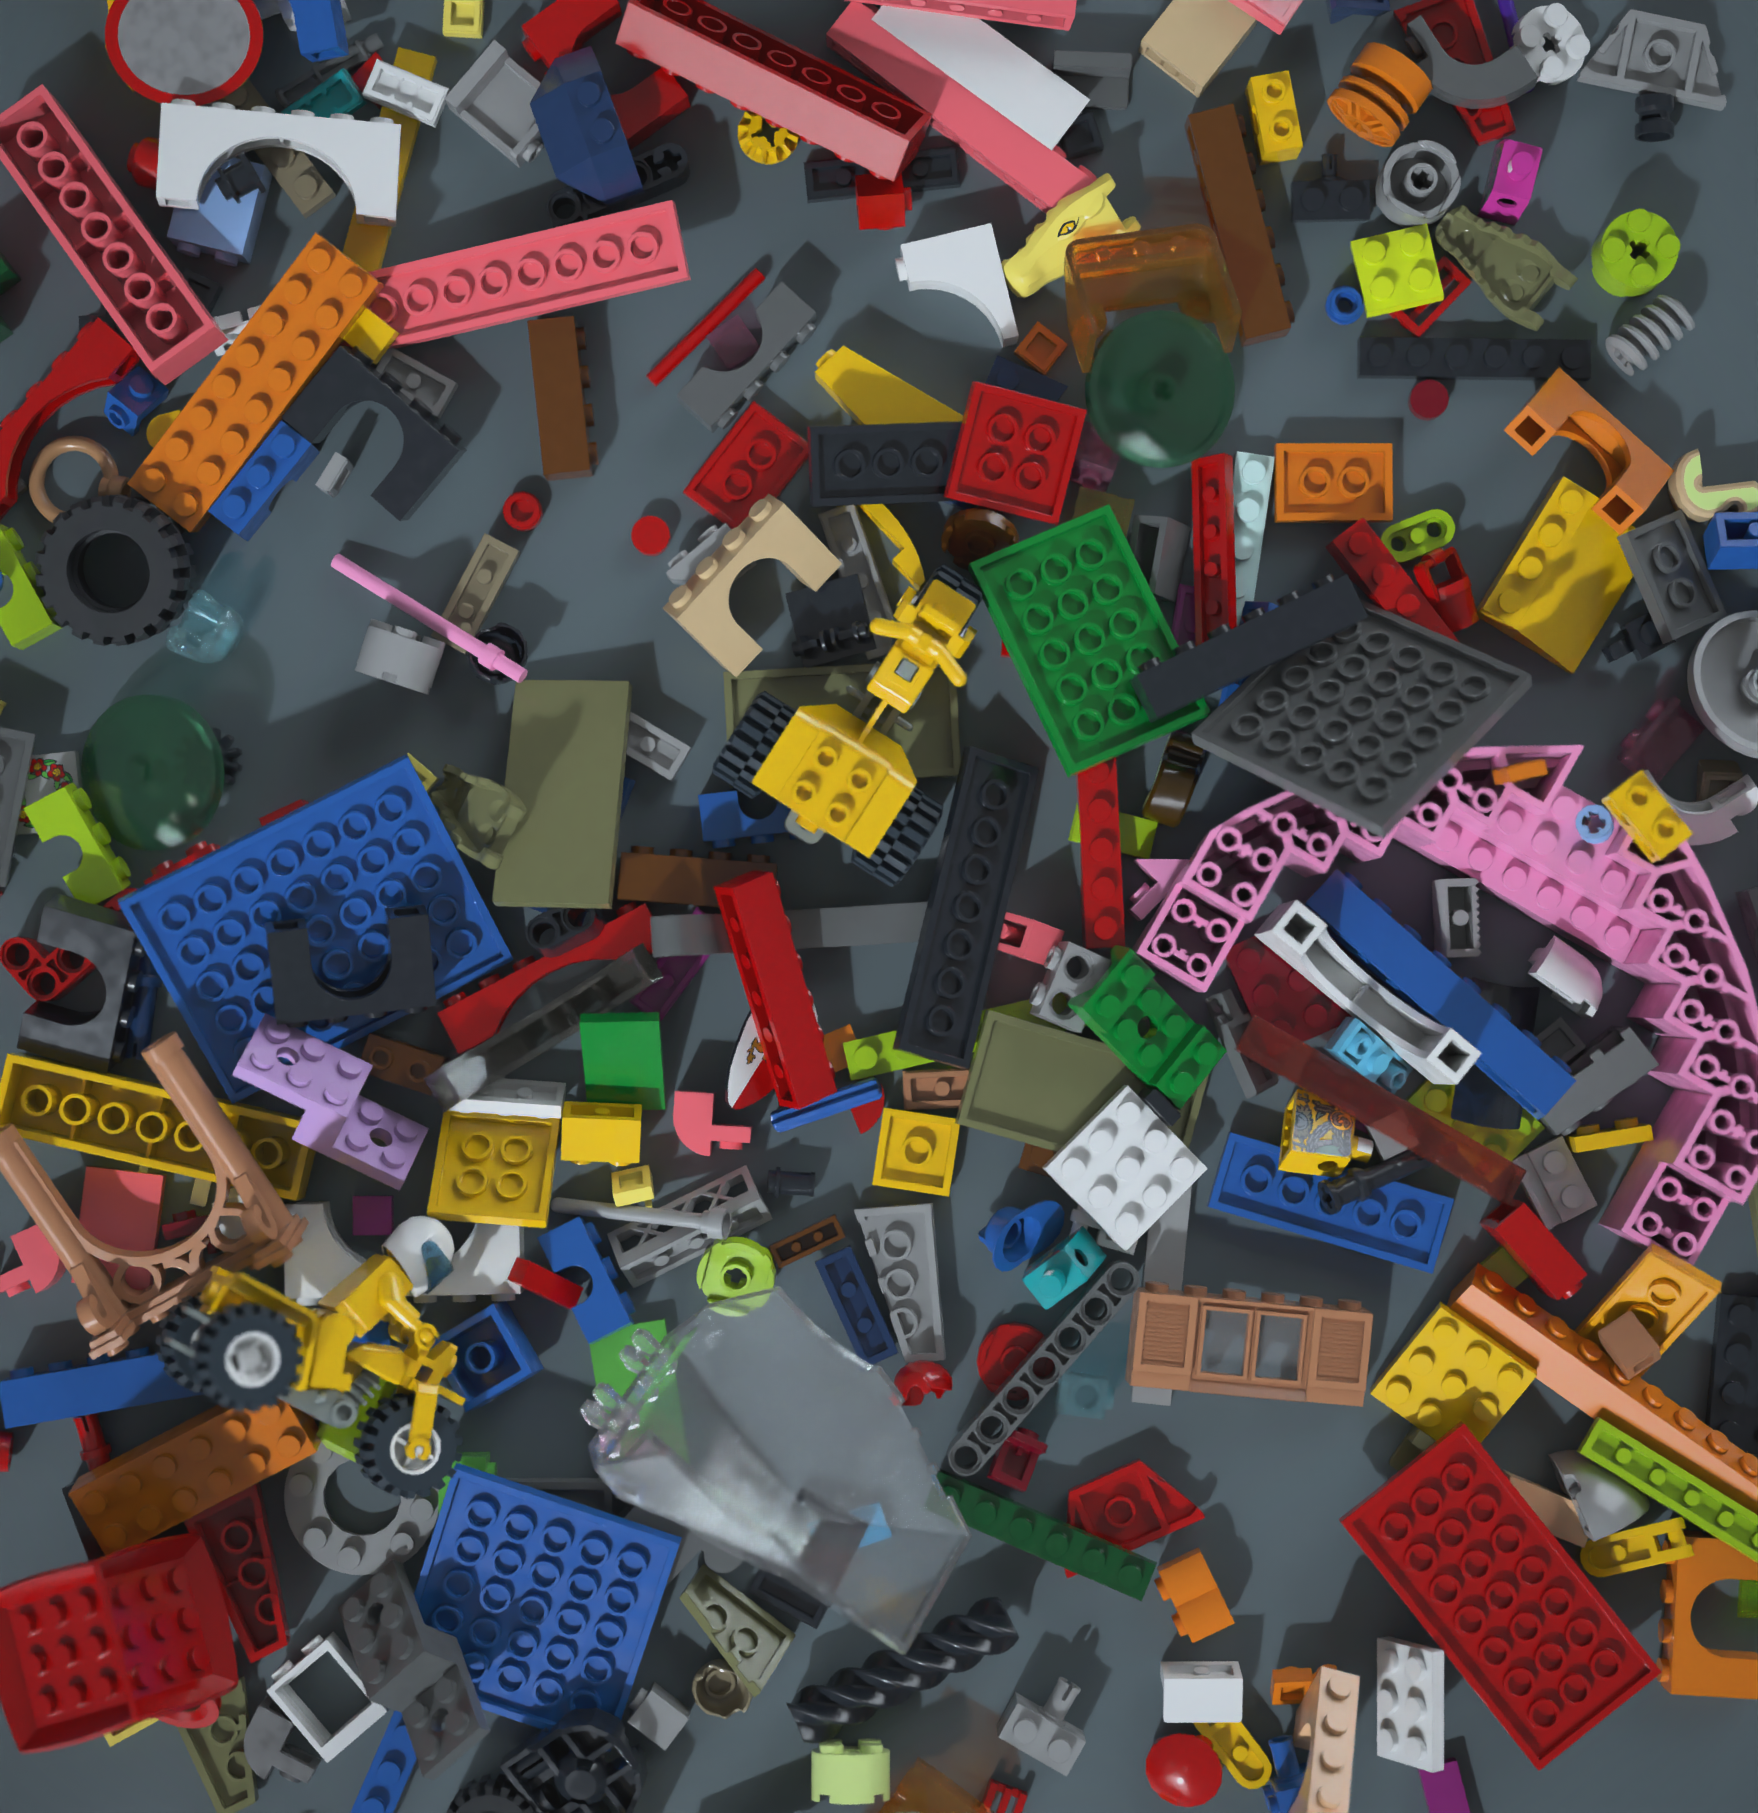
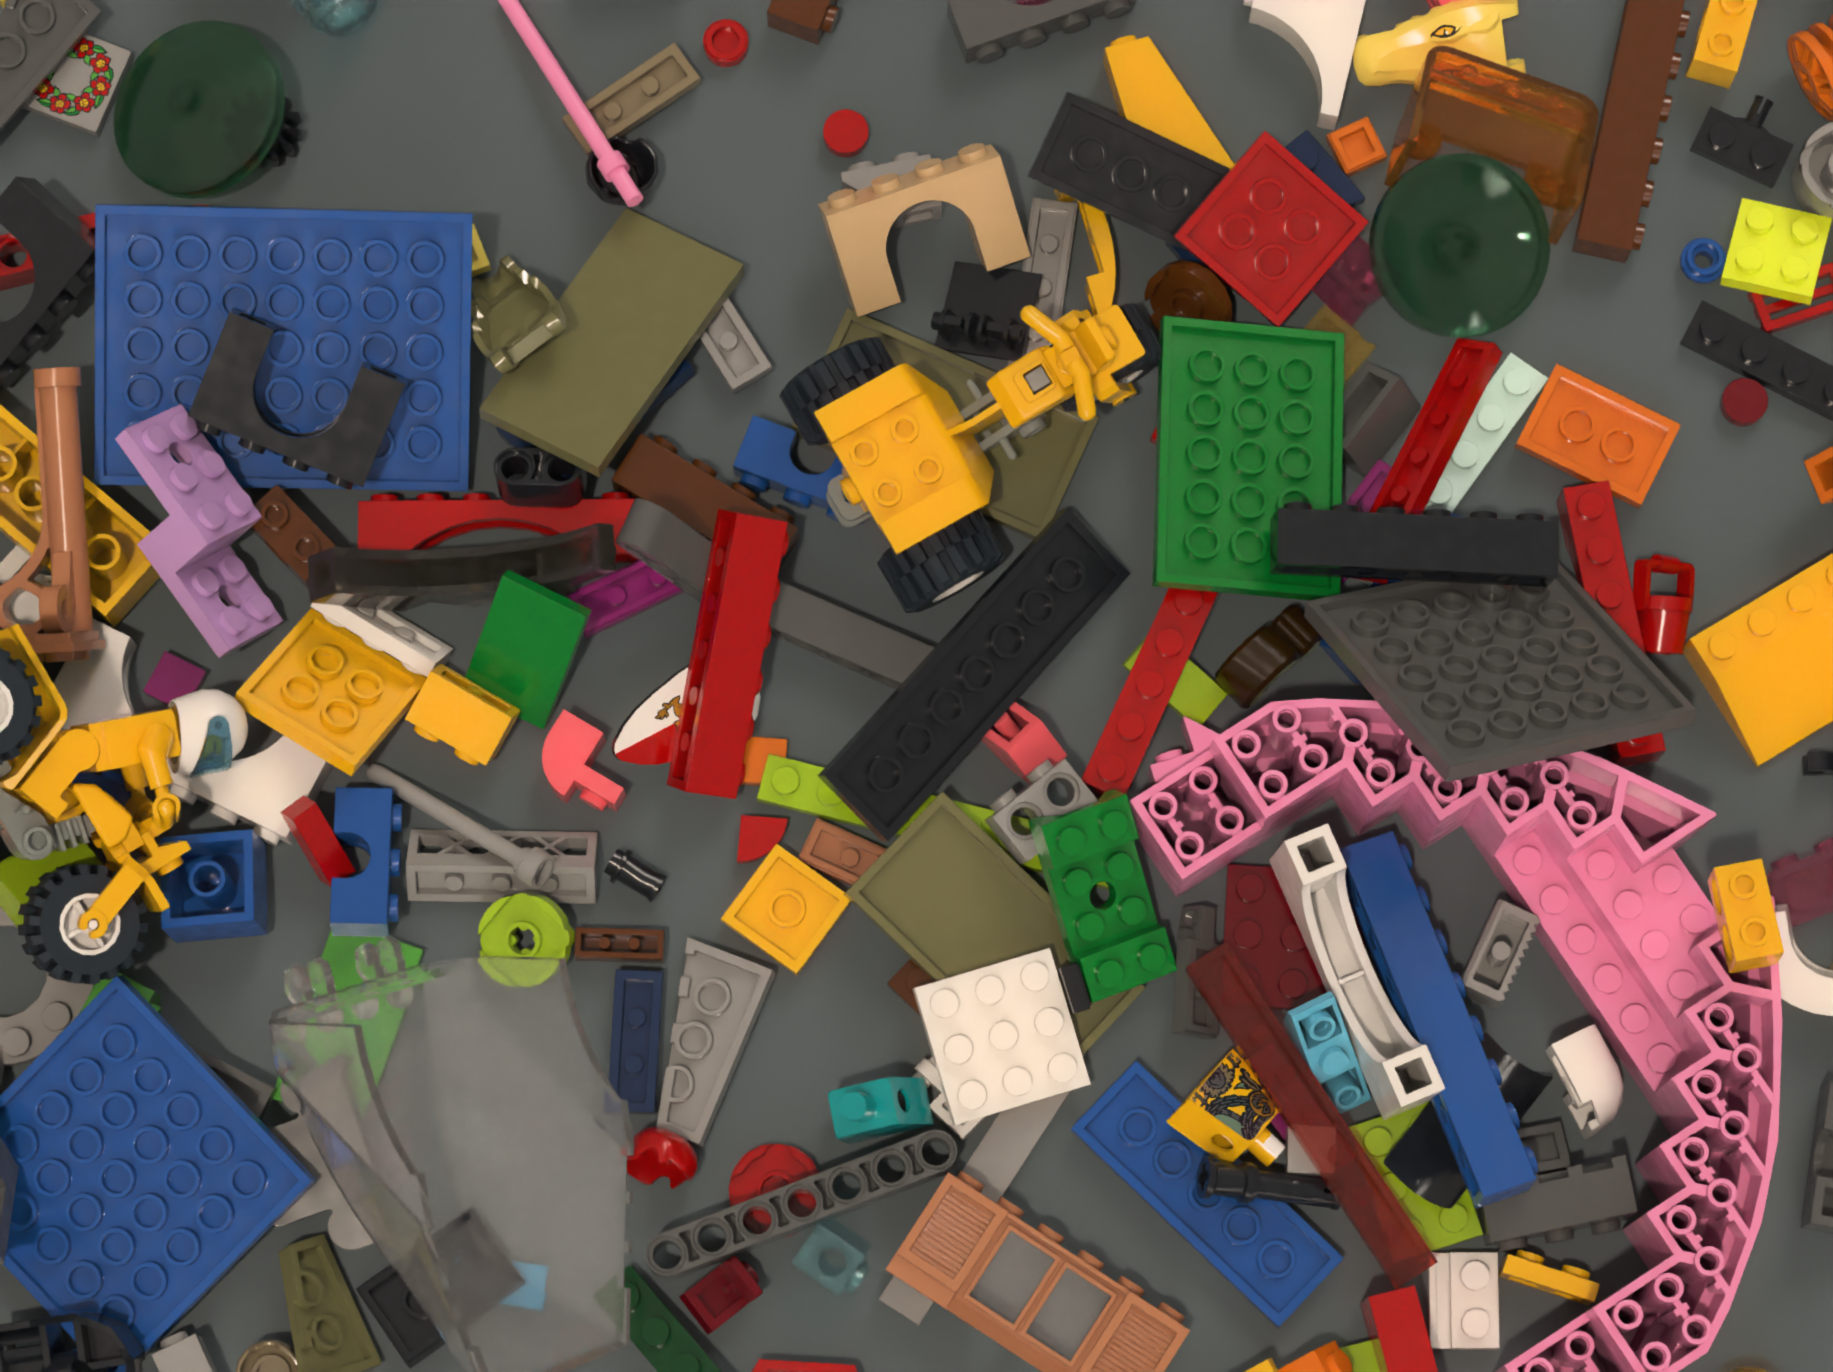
camera: 35 degrees right, 10 degrees down
lime arch [23,782,131,904] -> none
dark blue pin [125,953,164,1060] -> none
light grey brick [355,618,446,695] -> none
light yellow tile [611,1164,654,1208] -> none
red tile [683,401,809,529] -> none
blue axle [770,1077,883,1133] -> none
blue piece [978,1200,1065,1272] -> none
lime plate [1379,509,1455,564] -> none
orange tile [1492,758,1548,785] -> none
light blue bush [1575,804,1614,844] -> none

